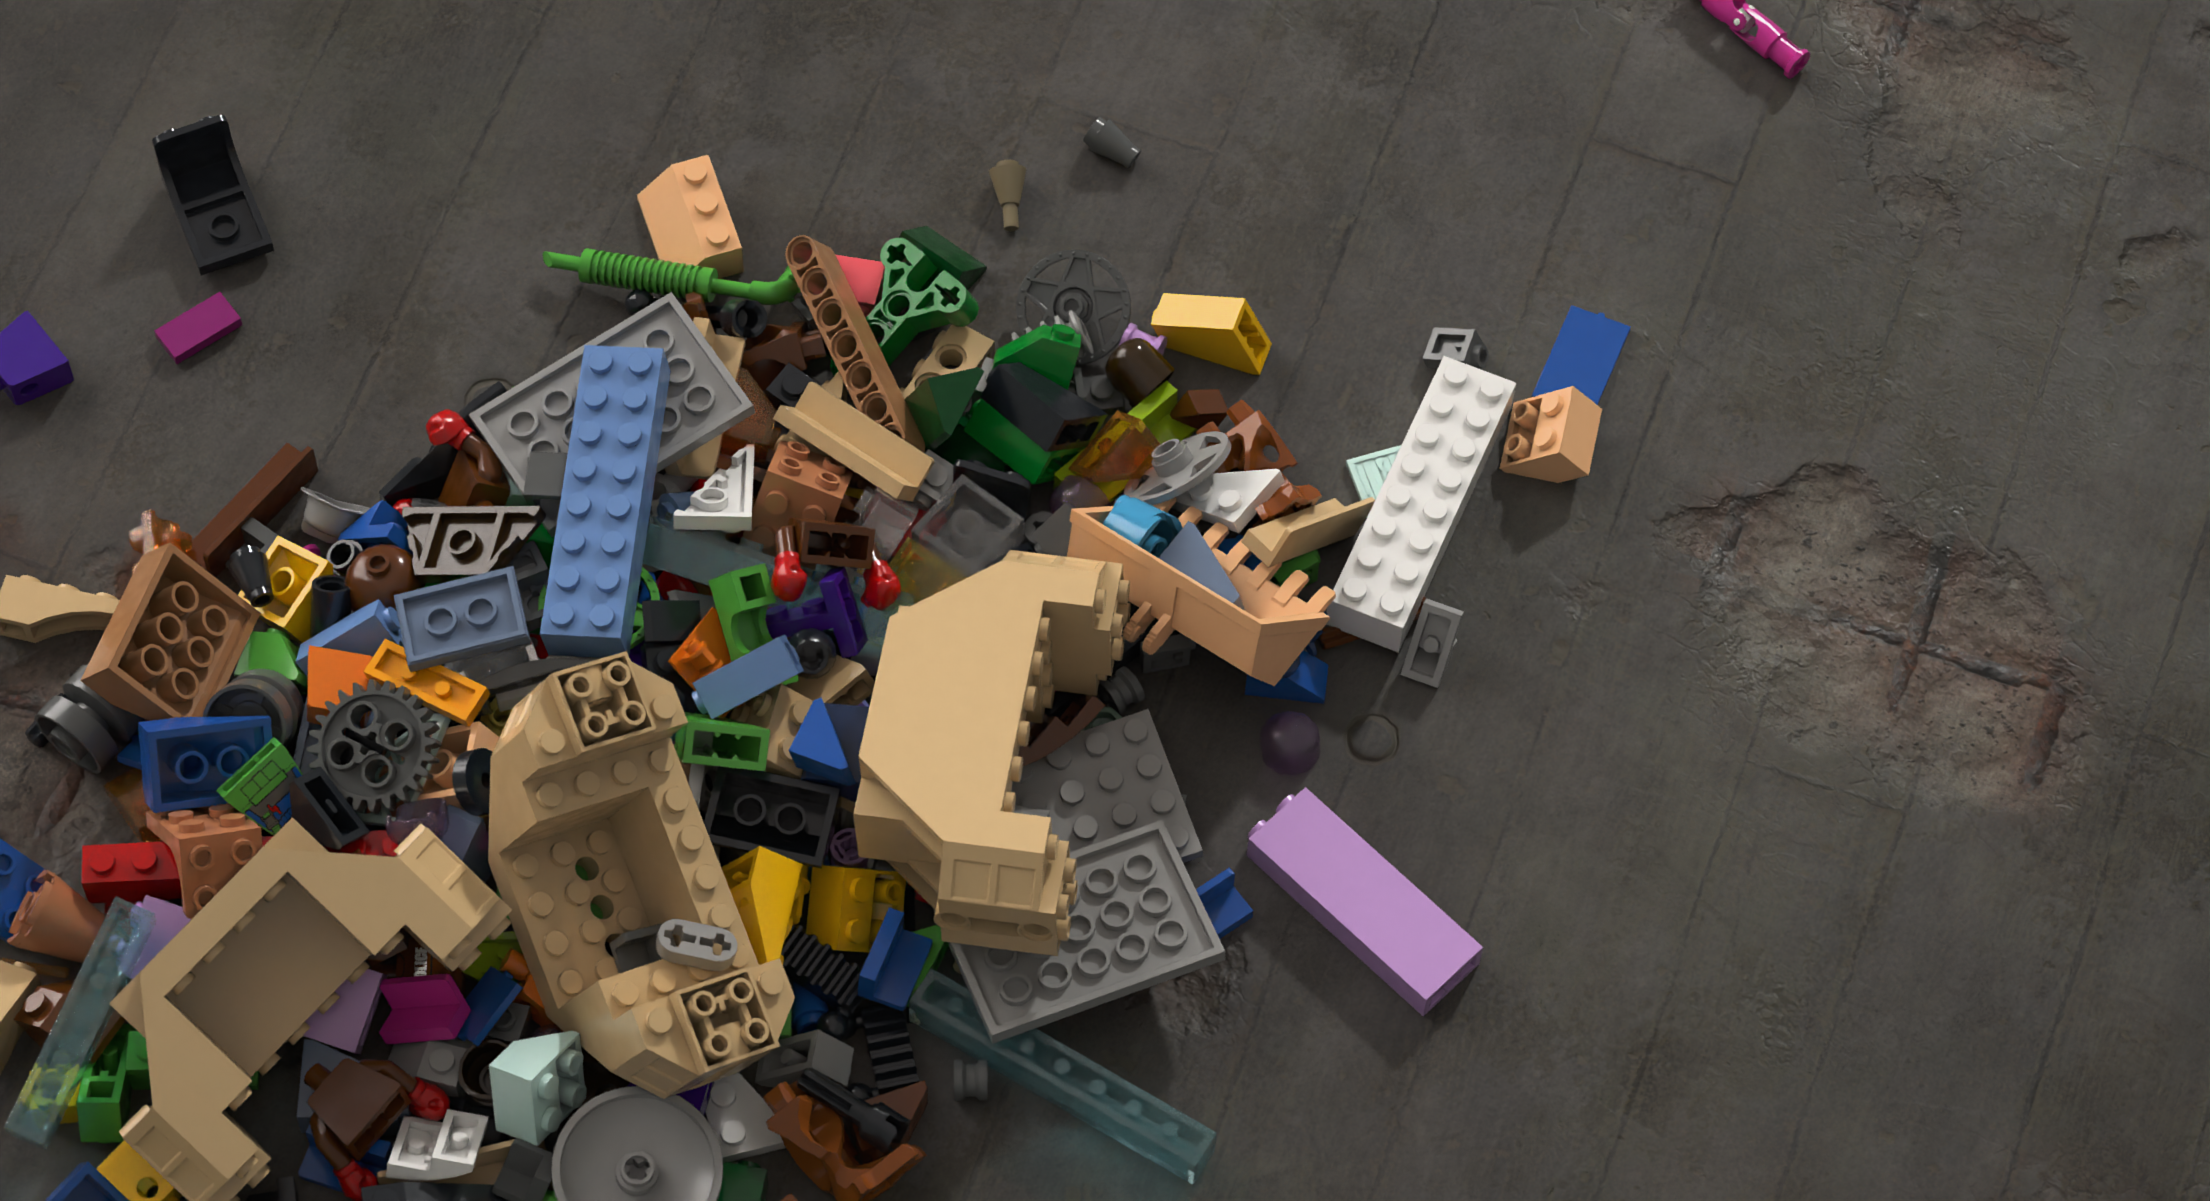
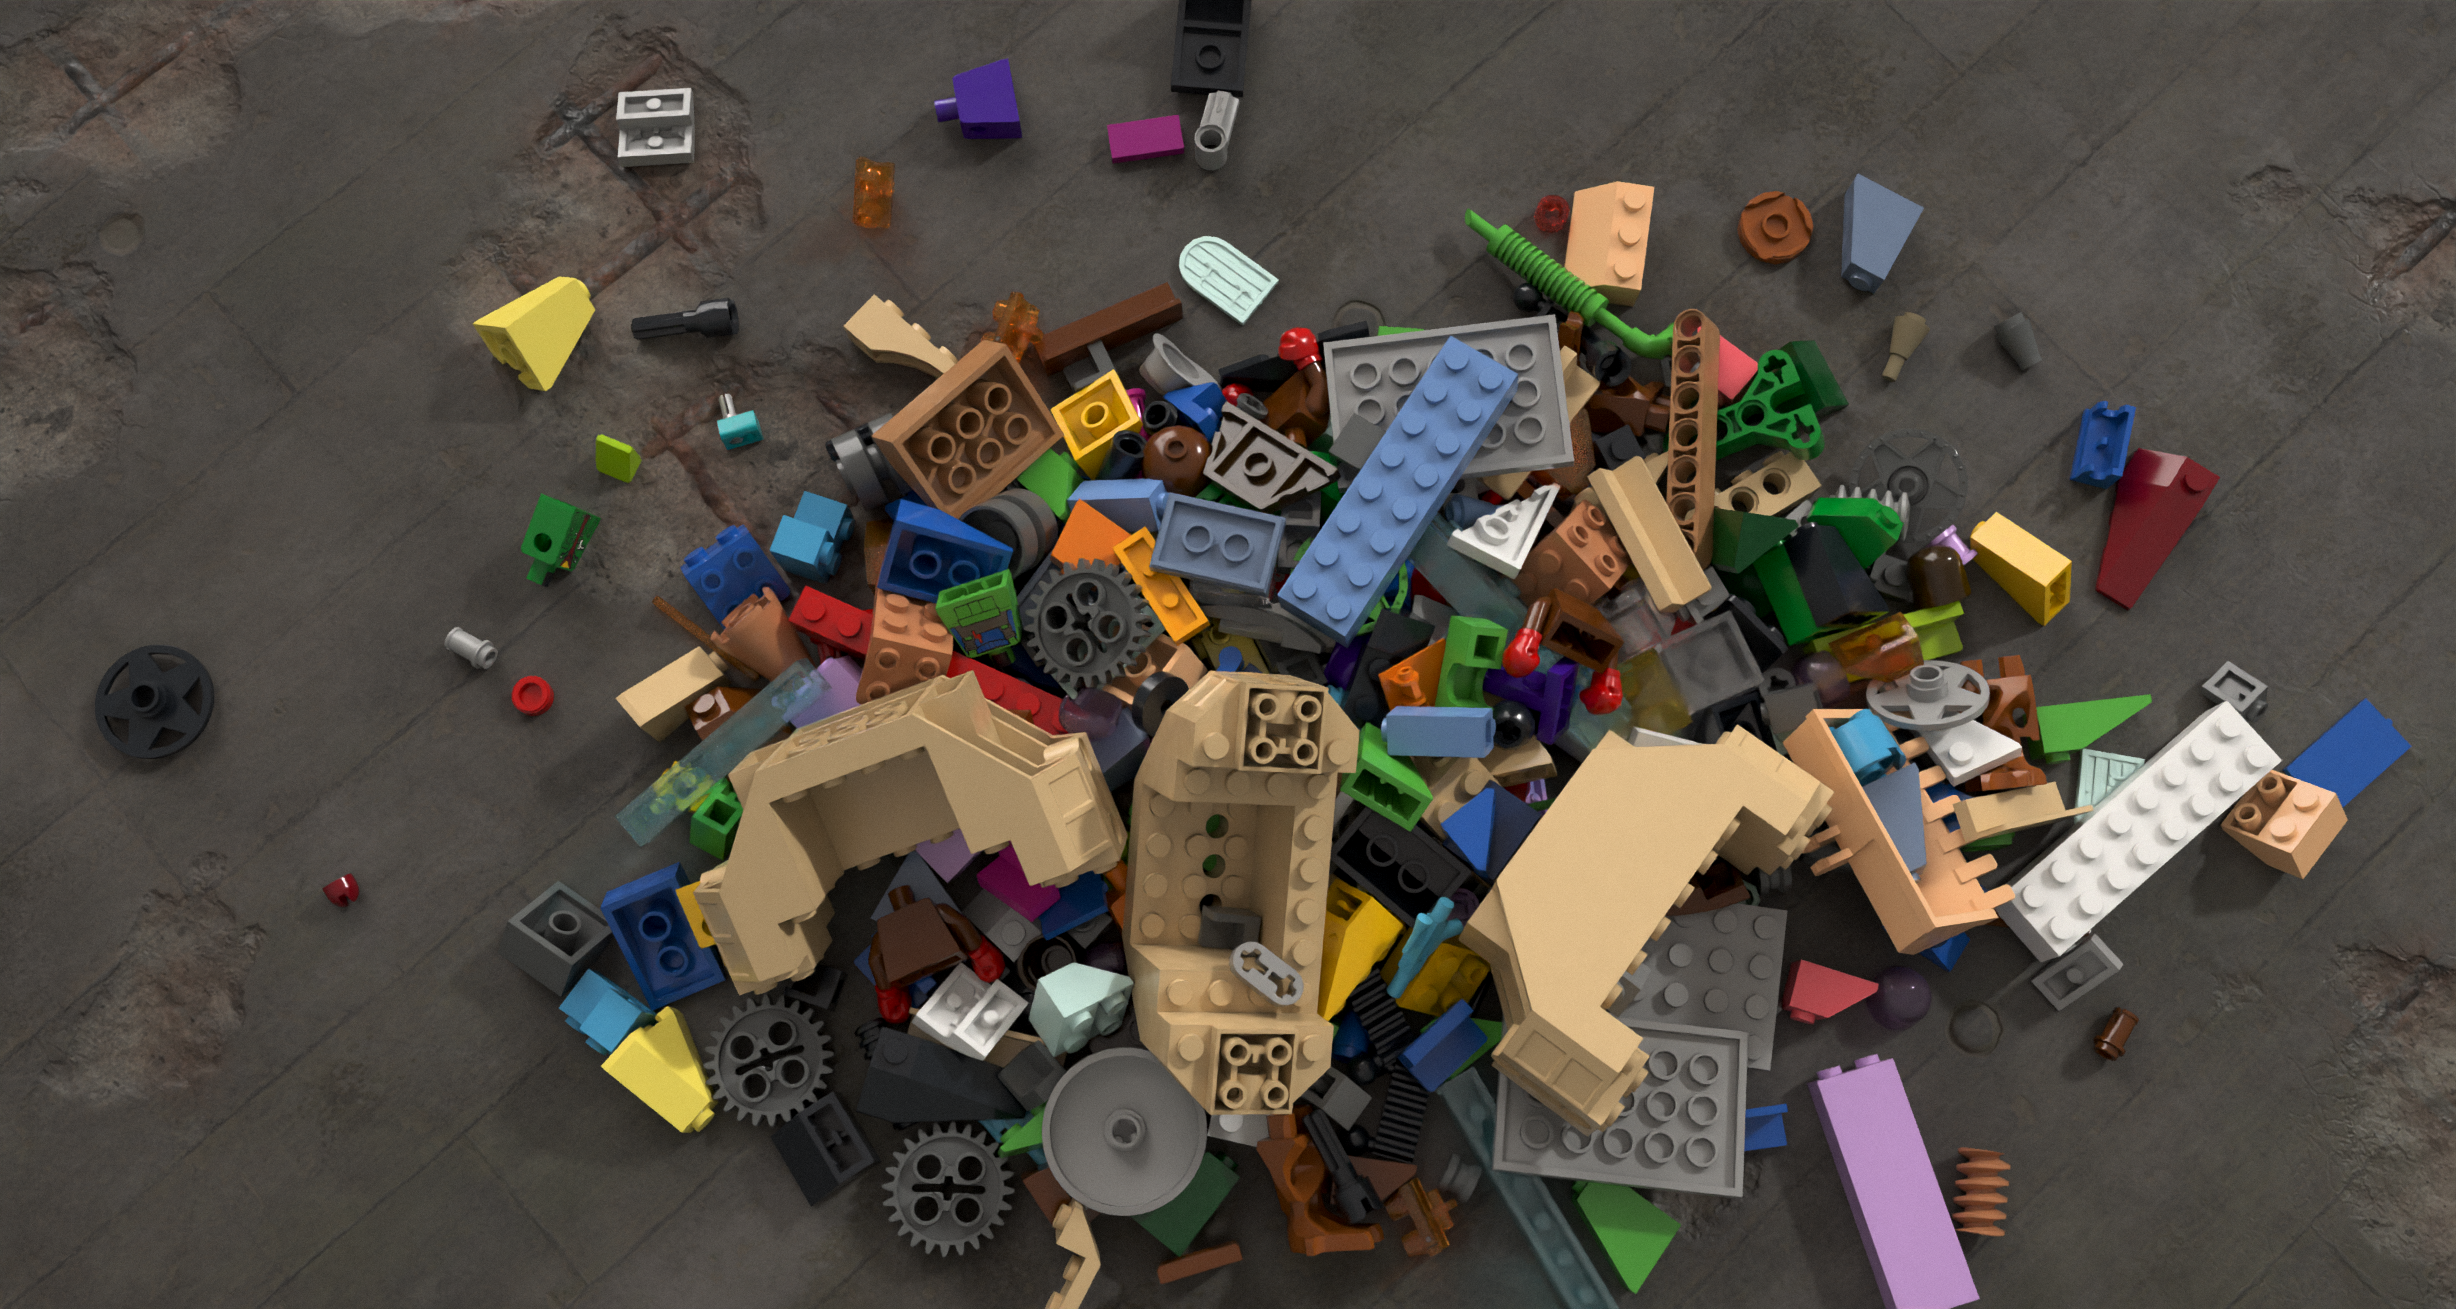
camera: 30 degrees right, 15 degrees up
black cone [229,546,274,607] -> none
black slope [289,766,370,850] -> none
reddish brown slope [1169,389,1228,430] -> none
none -> dark azure brick [769,491,855,584]
none -> light aqua window [1179,236,1279,326]
none -> light grey piece [1194,90,1240,170]
none -> clear orange hips [1384,1177,1458,1257]
none -> medium azure piece [1387,897,1463,998]
none -> clear red bush [1534,195,1570,233]
none -> bright green slope [1571,1180,1681,1294]
none -> dark orange tile [1737,191,1813,264]
none -> coral slope [1782,959,1879,1024]
none -> sand blue slope [1841,174,1924,294]
none -> nougat piece [1952,1147,2011,1237]
none -> bright green slope [2022,694,2152,764]
none -> blue hinge [2069,401,2136,489]
none -> reddish brown pin [2093,1007,2139,1061]
none -> dark red wedge [2095,448,2220,611]

